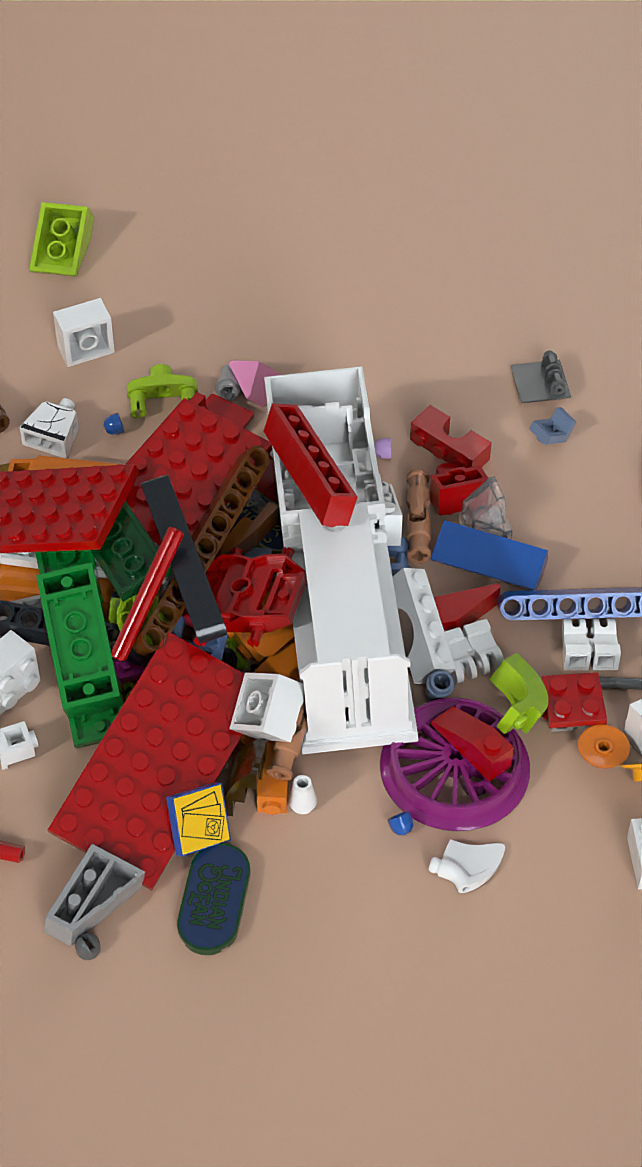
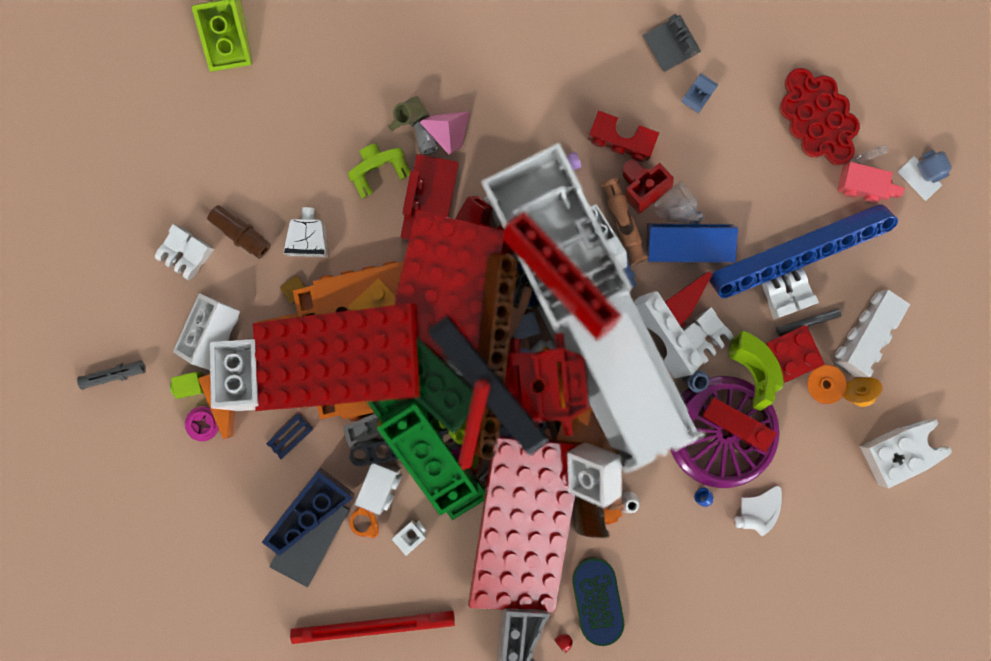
camera: 15 degrees left, 35 degrees up
white brick [53,298,115,367] -> none
blue hinge [104,413,124,435] -> none
yellow tile [166,782,231,857] -> none
none -> olive piece [389,96,430,131]
none -> red hinge [554,633,573,654]

